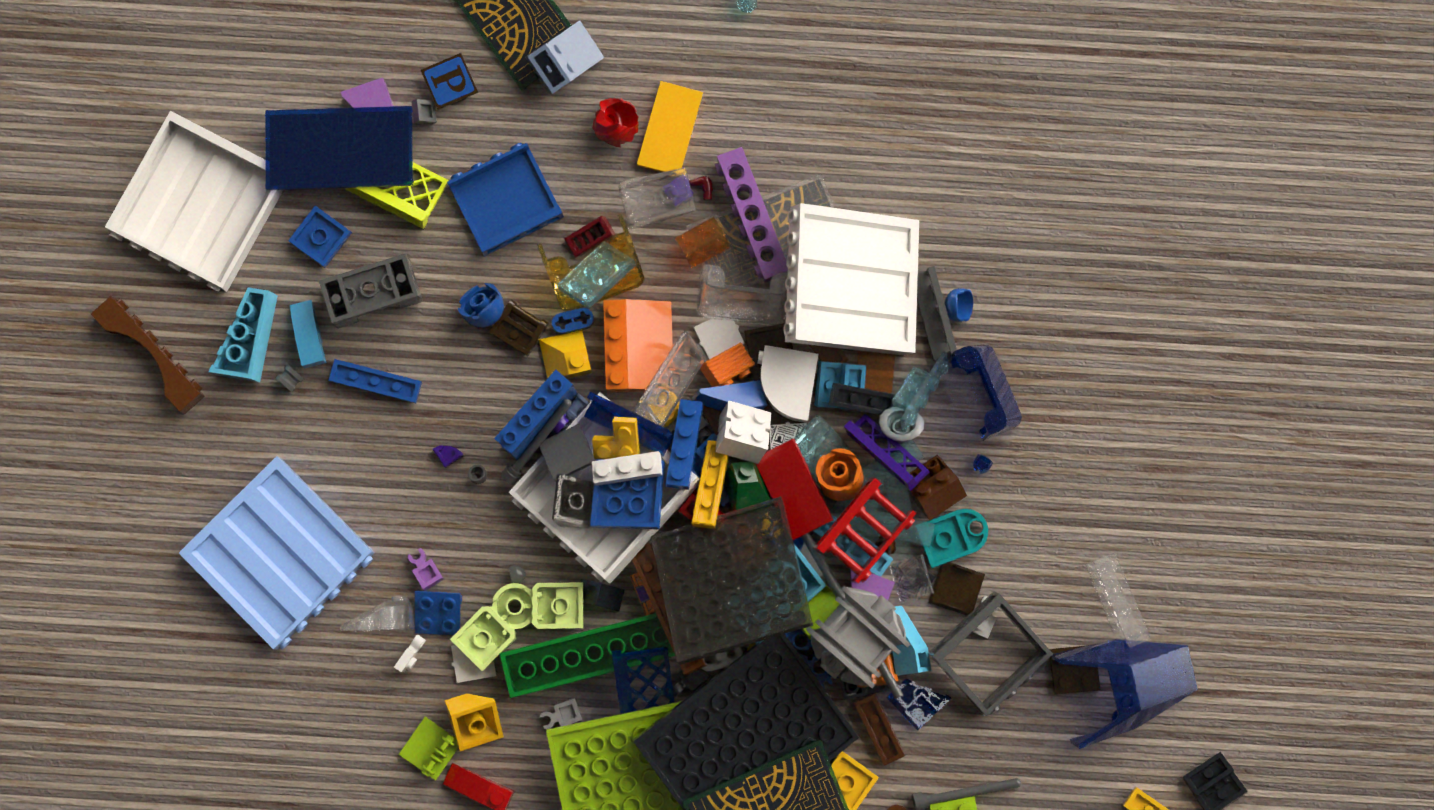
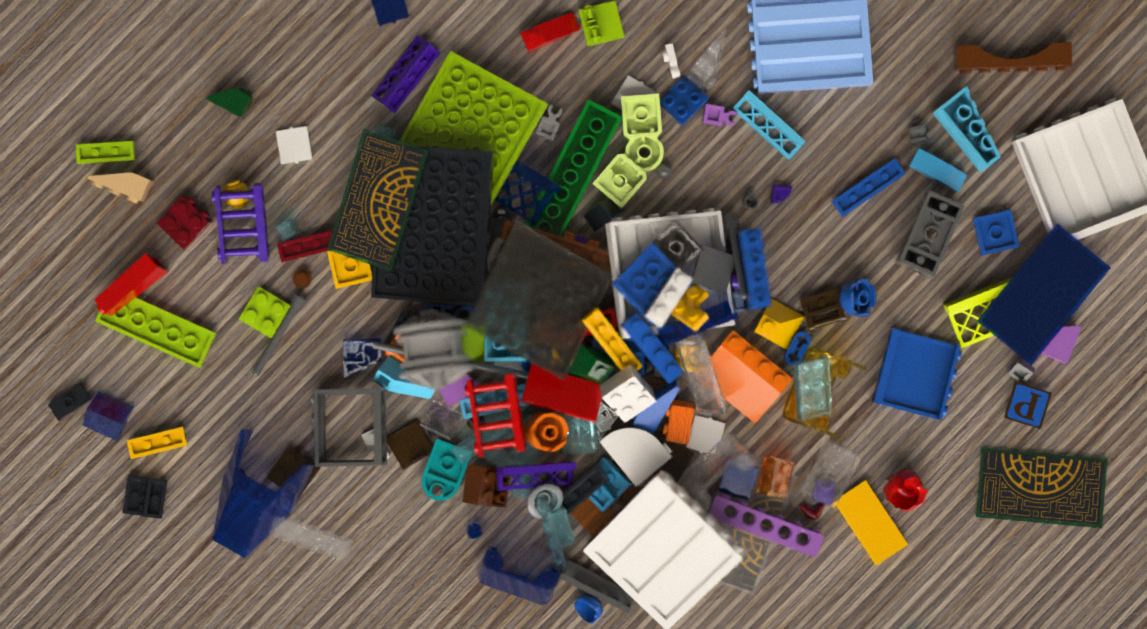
camera: 130 degrees right, 5 degrees up
yellow slope [445,693,504,751] -> none
slope [525,20,604,94] -> none
dark red slope [564,216,616,258] -> none
reddish brown plate [854,693,905,766] -> none
none -> clear blue piece [718,459,758,500]
none -> medium azure fence [732,90,806,160]

